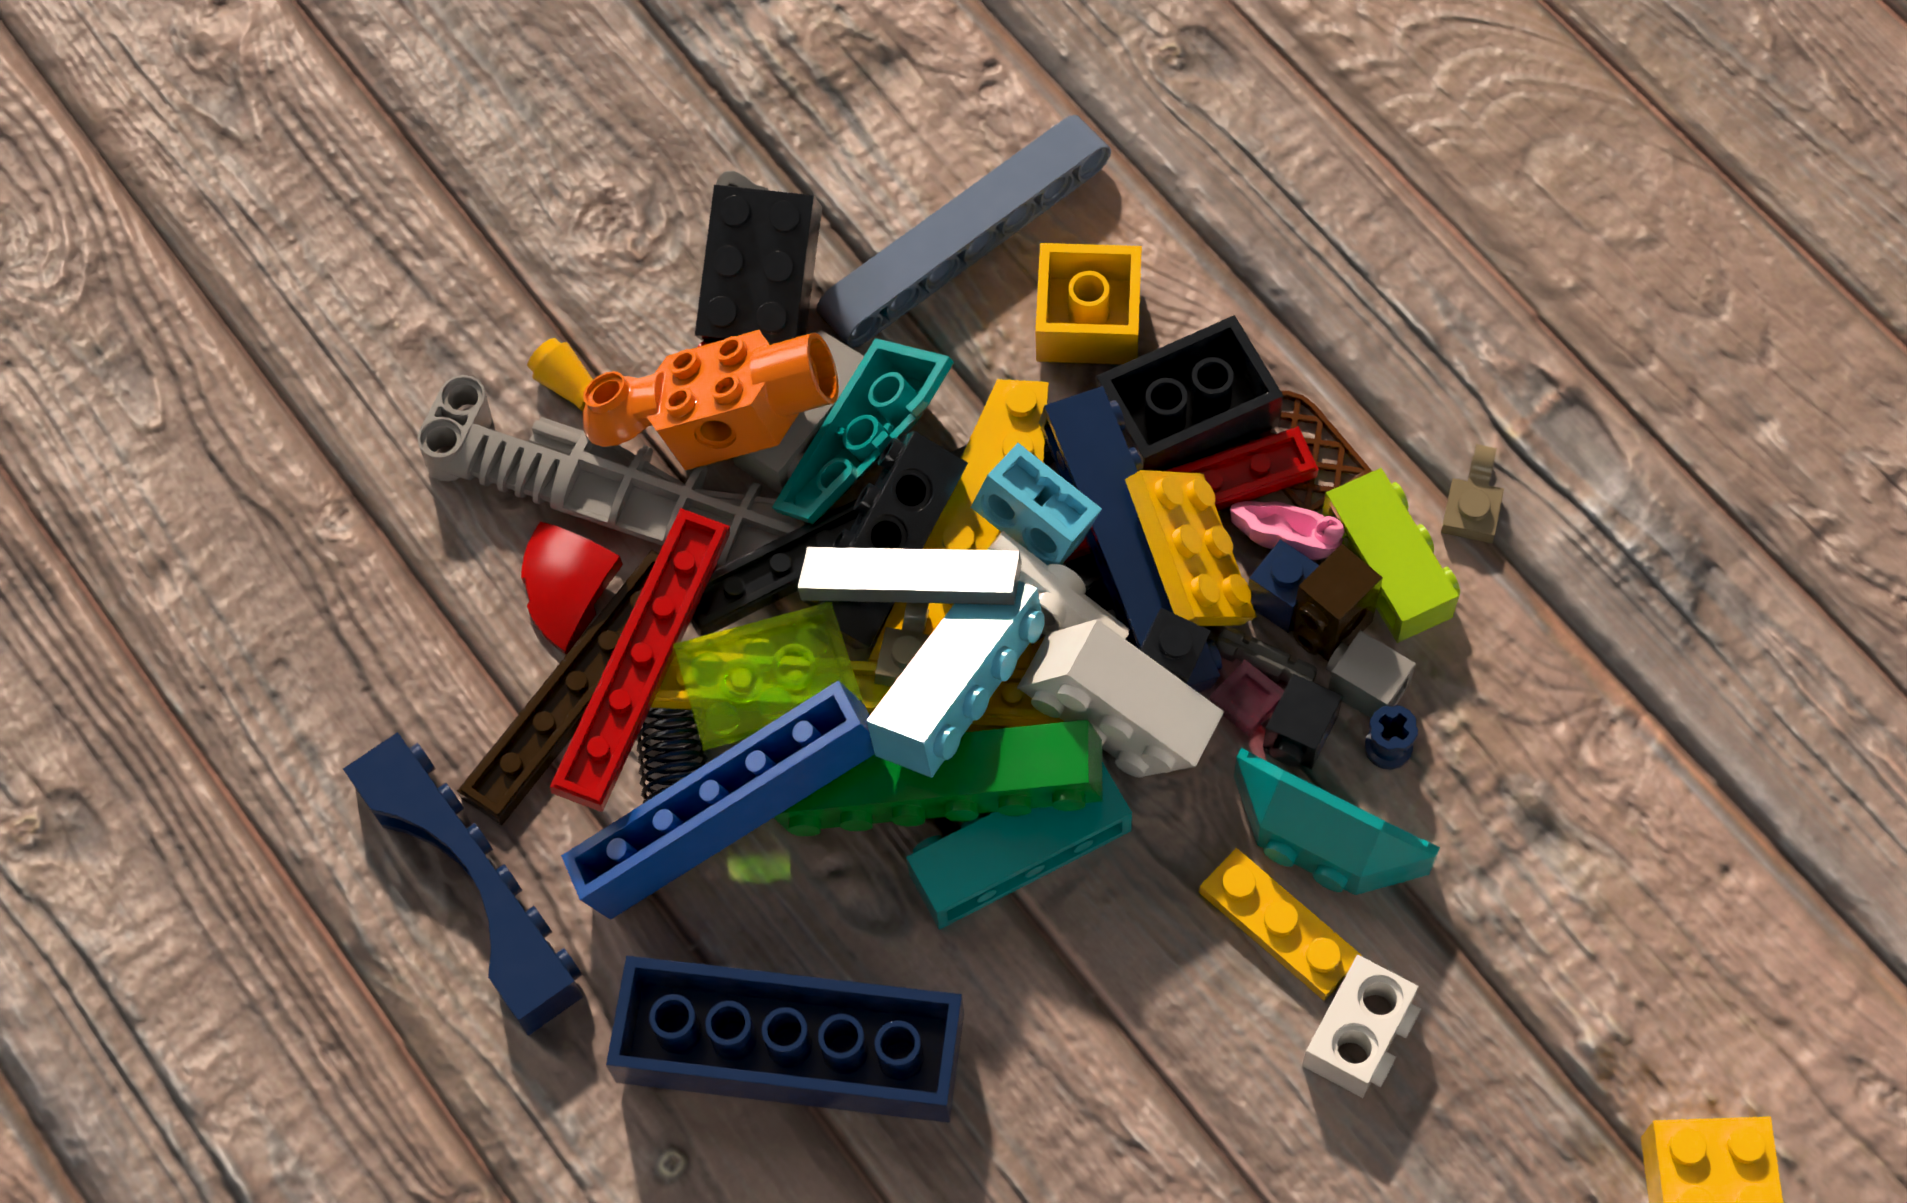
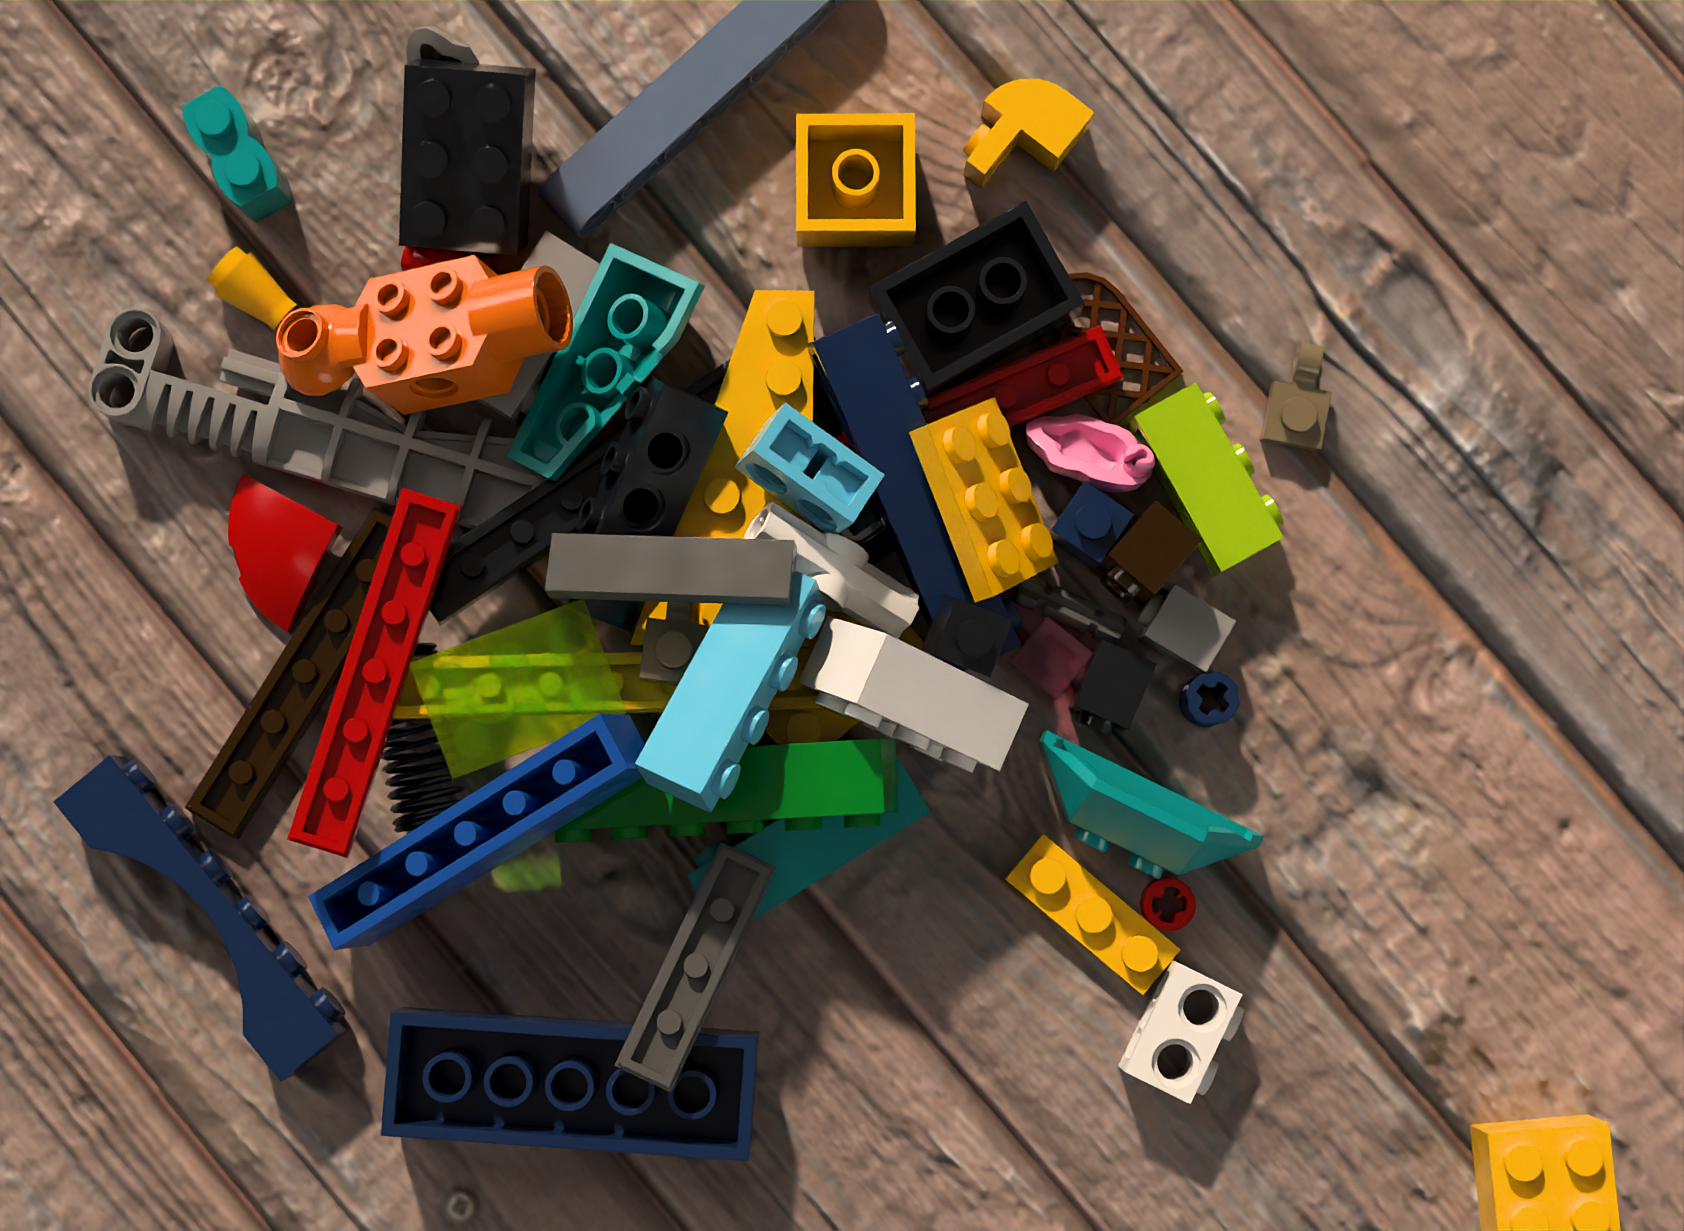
camera: 10 degrees left, 20 degrees up
none -> teal brick [182,85,292,223]
none -> dark grey tile [614,842,776,1092]
none -> yellow brick [963,78,1095,189]
none -> red bush [1139,877,1196,932]

